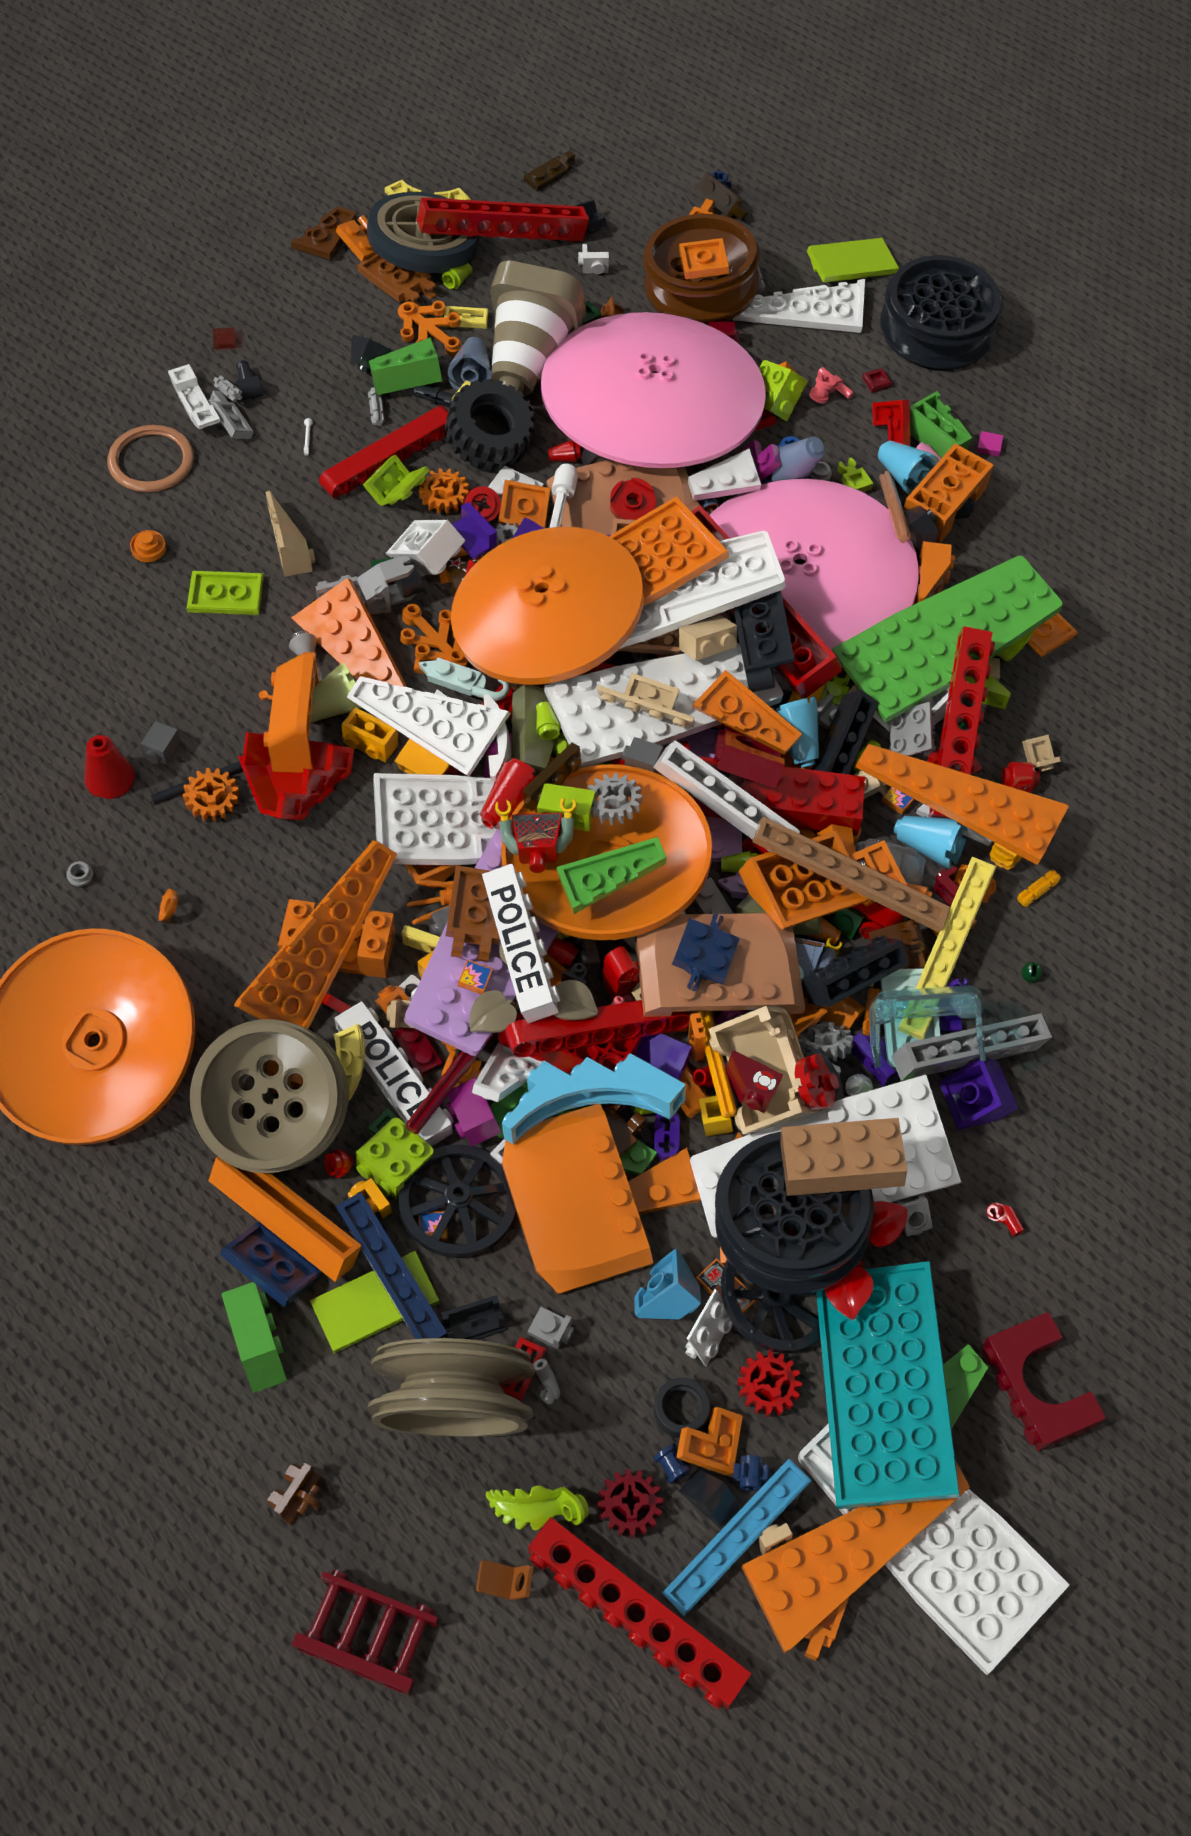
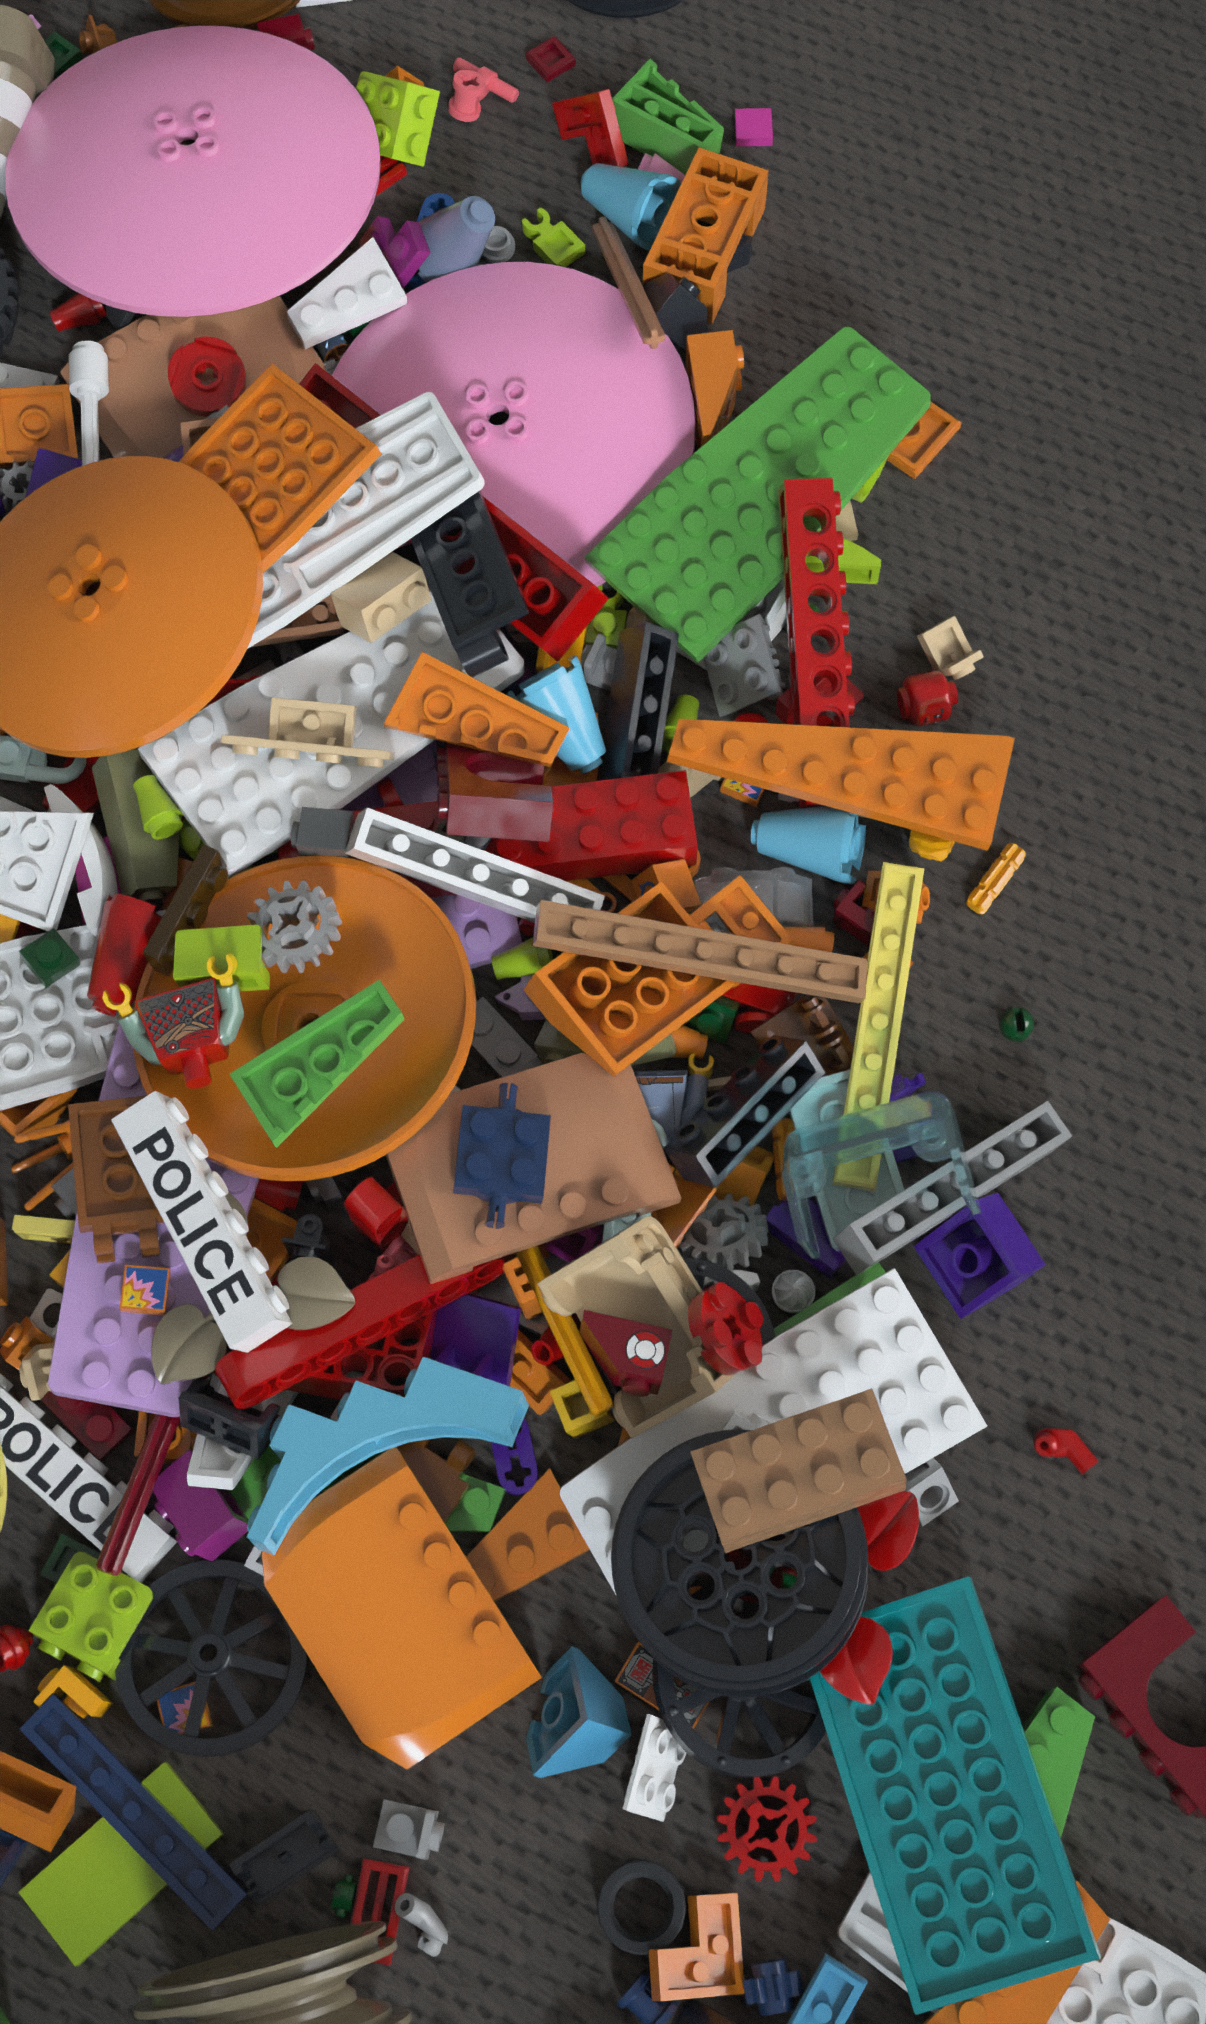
camera: 10 degrees left, 10 degrees up
none -> dark green plate [19,928,80,988]
none -> black hinge [178,1375,283,1460]

